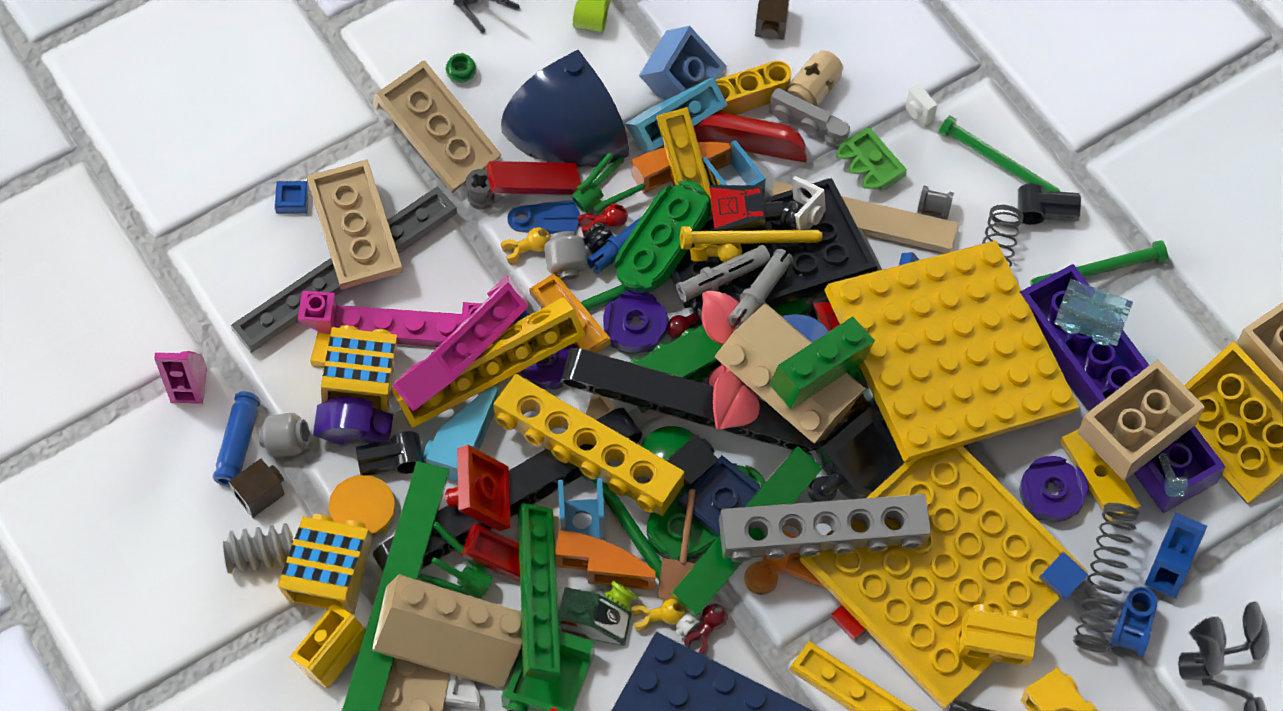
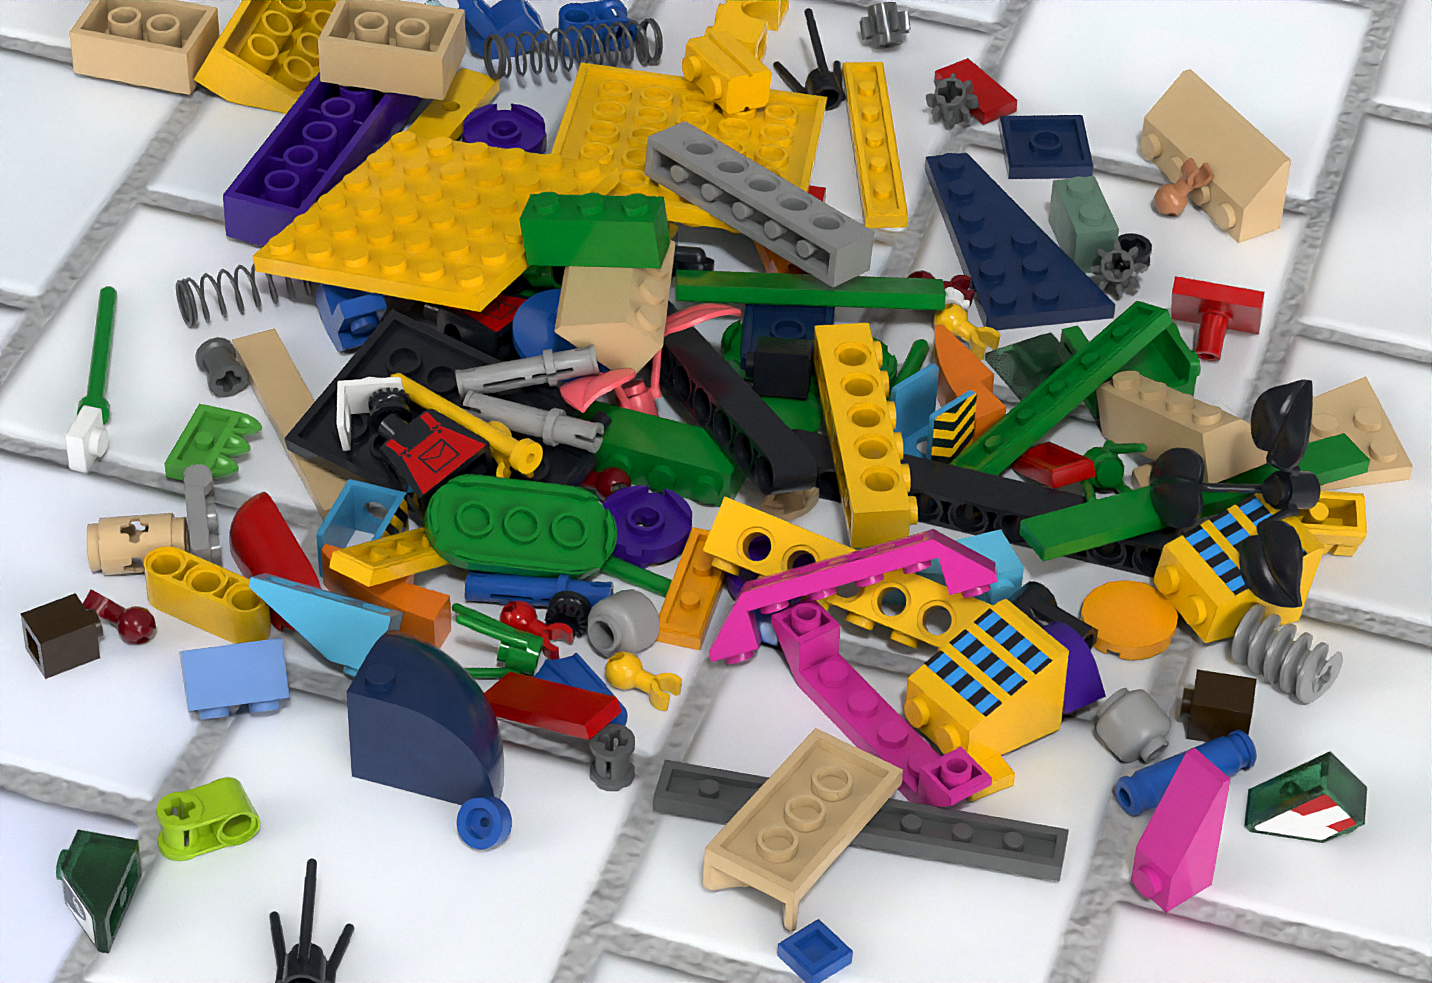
camera: 130 degrees left, 20 degrees down
tan plate [373,60,502,193] -> none
red tile [445,445,511,531] -> none
green plate [446,53,476,83] -> none
lime bush [604,580,639,611] -> none
nougat piece [657,489,695,600] -> none
black piece [1018,183,1081,225] -> none
green bar [1030,240,1168,286] -> none
blue tile [1039,551,1089,601] -> none
clear light blue brick [1055,279,1133,346] -> none
none -> dark red arm [83,589,156,645]
none -> blue tile [457,795,512,849]
none -> black plant [1149,379,1321,608]
none -> clear green slope [1244,751,1368,843]

